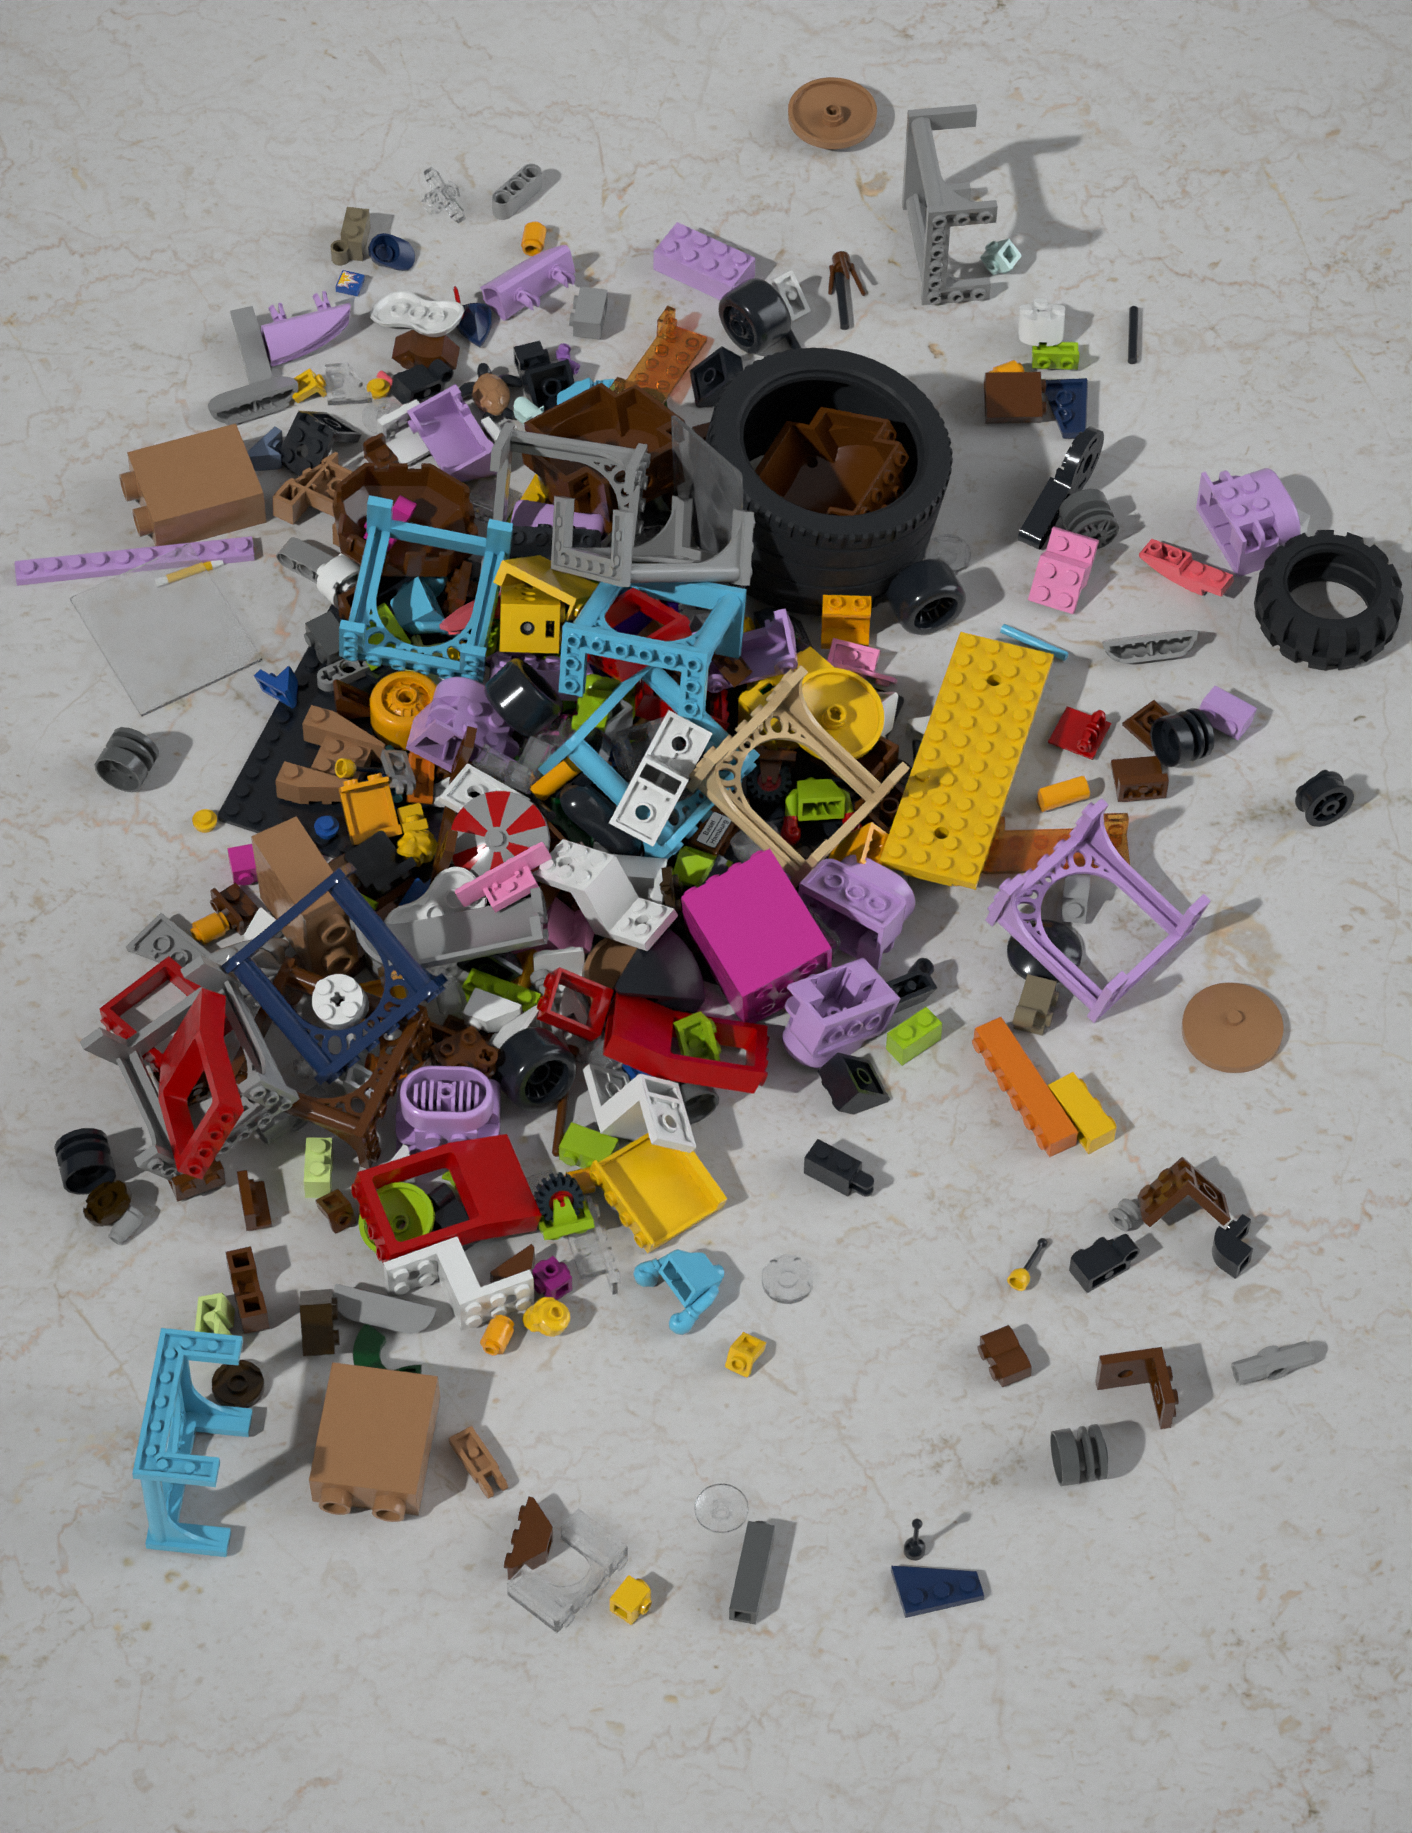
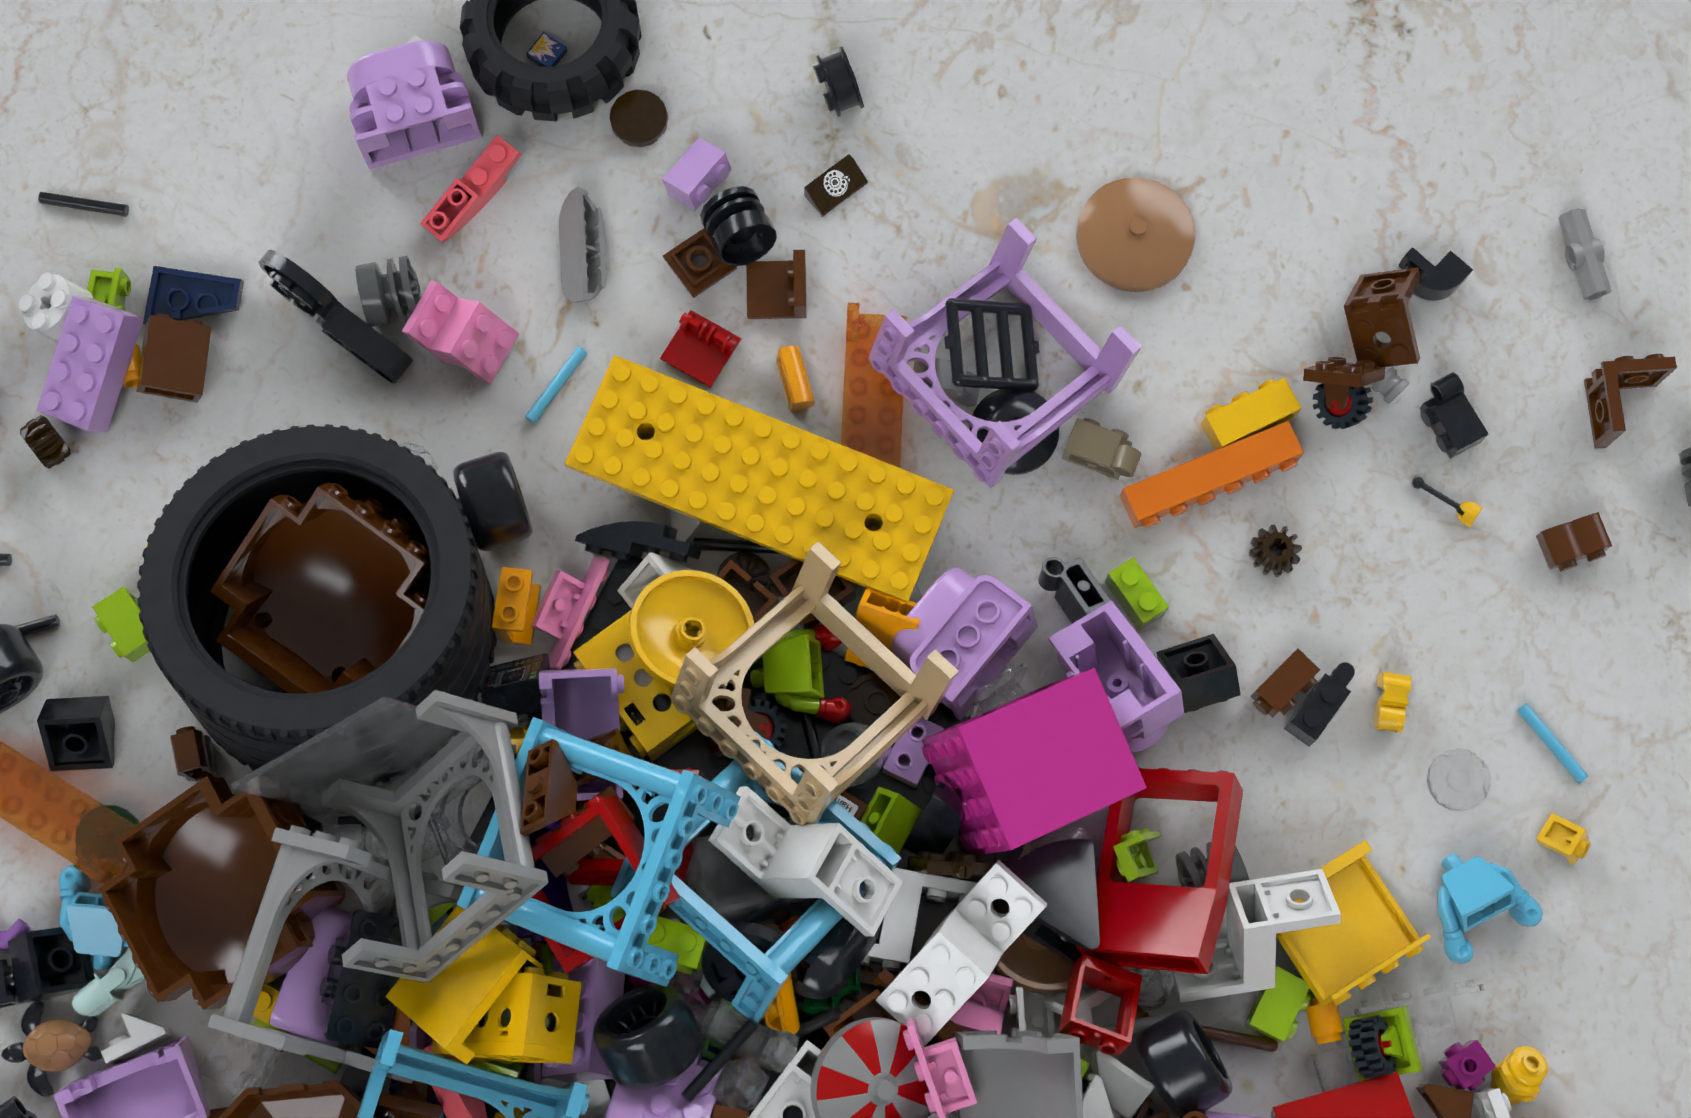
camera: 85 degrees left, 20 degrees up
none -> dark brown gear [20,415,71,469]
none -> lavender brick [36,295,144,432]
none -> reddish brown slope [520,739,578,836]
none -> tile [526,32,568,67]
none -> black slope [575,521,702,563]
none -> dark brown tile [609,89,668,147]
none -> black bar [681,1019,758,1103]
none -> dark brown slope [804,154,868,217]
none -> black bar [944,298,1040,391]
none -> dark brown gear [1249,524,1302,577]
none -> reddish brown brick [1250,648,1320,718]
none -> plate [1303,357,1385,429]
none -> yellow leg [1374,672,1412,734]
none -> medium azure bar [1517,703,1588,783]

